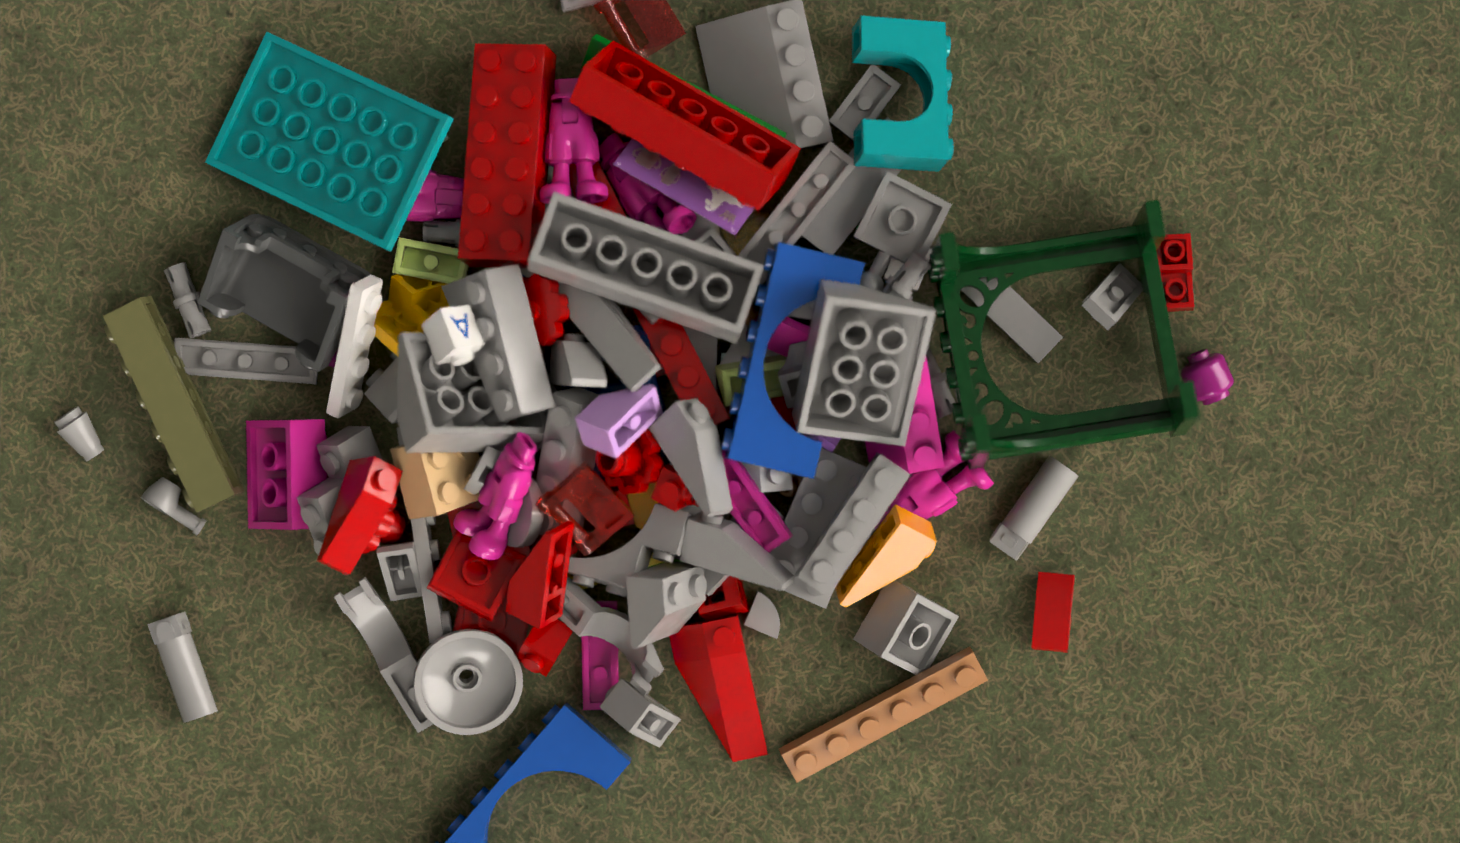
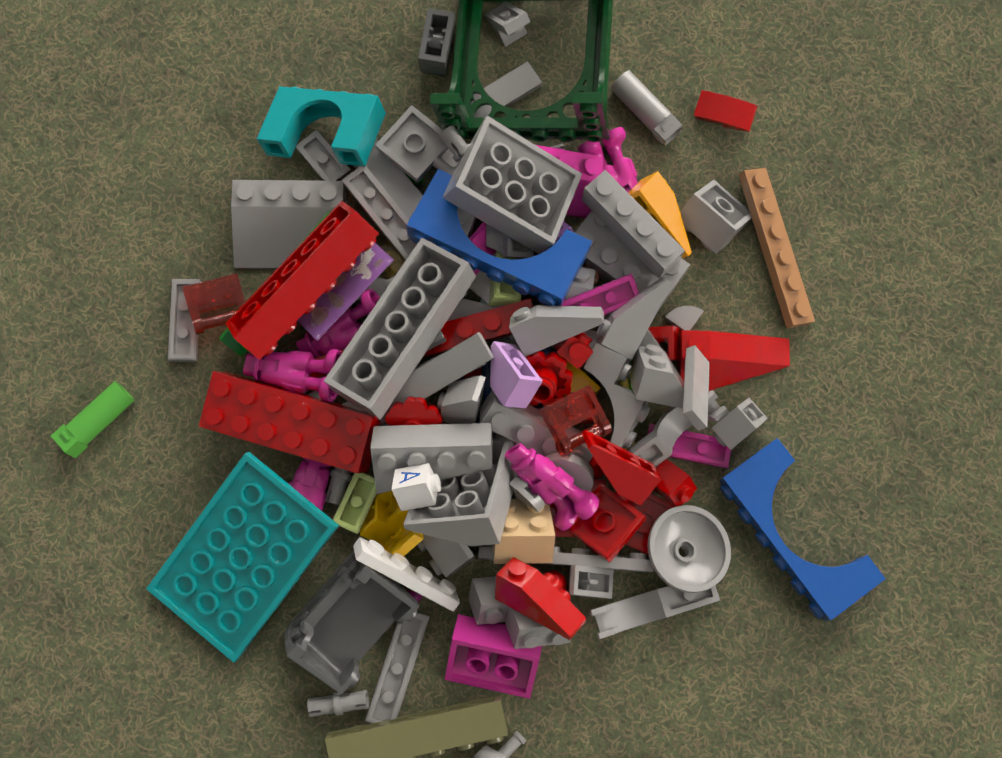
camera: 70 degrees left, 10 degrees down
none -> dark grey brick [418,8,456,76]
none -> light grey tile [683,345,709,431]

